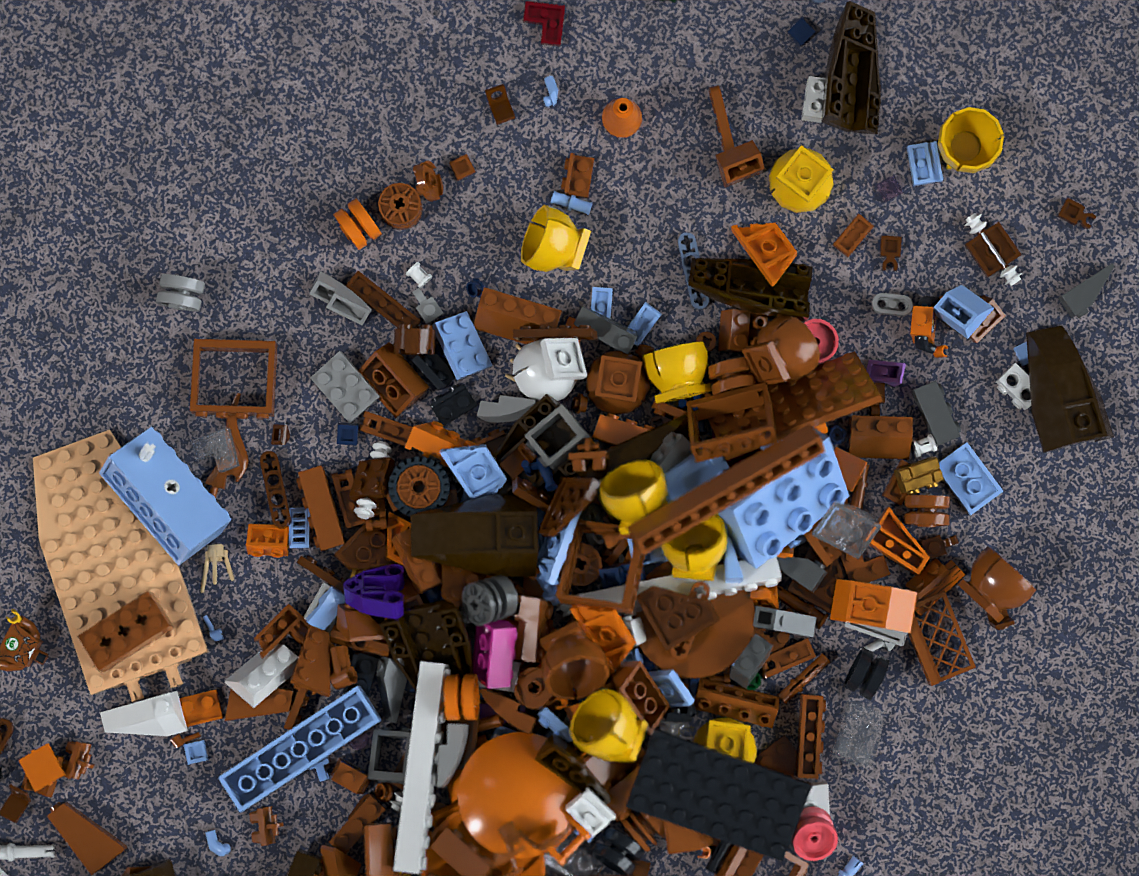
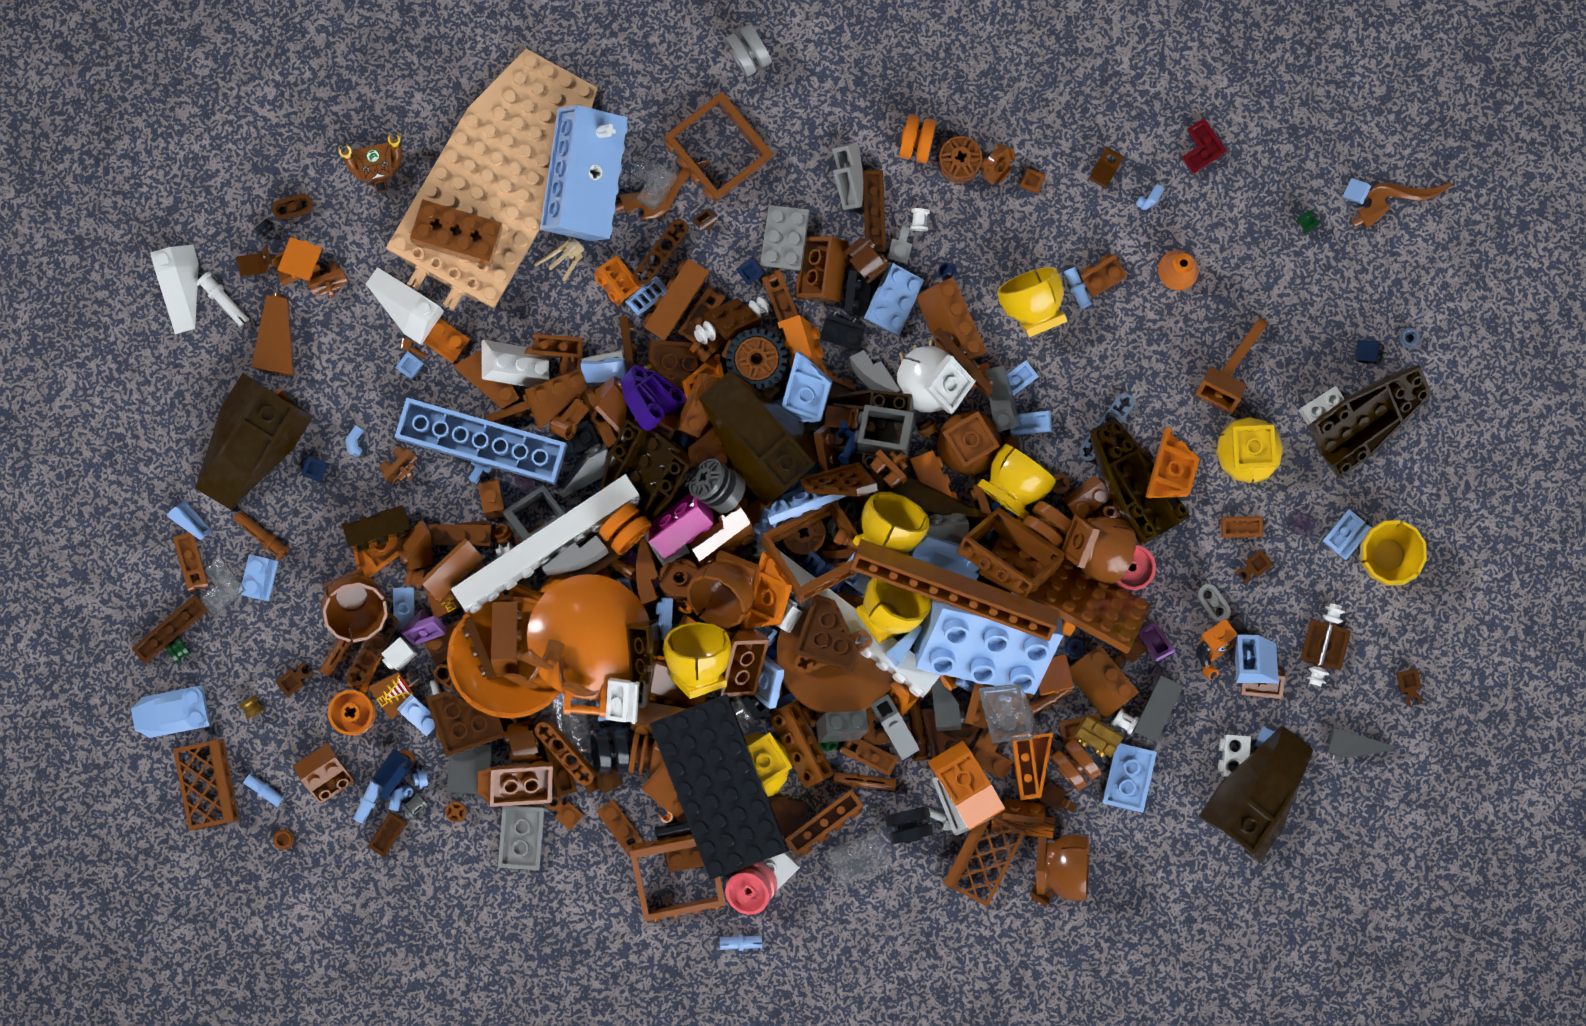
camera: 50 degrees right, 0 degrees up
light blue hand [203,615,224,641] -> none

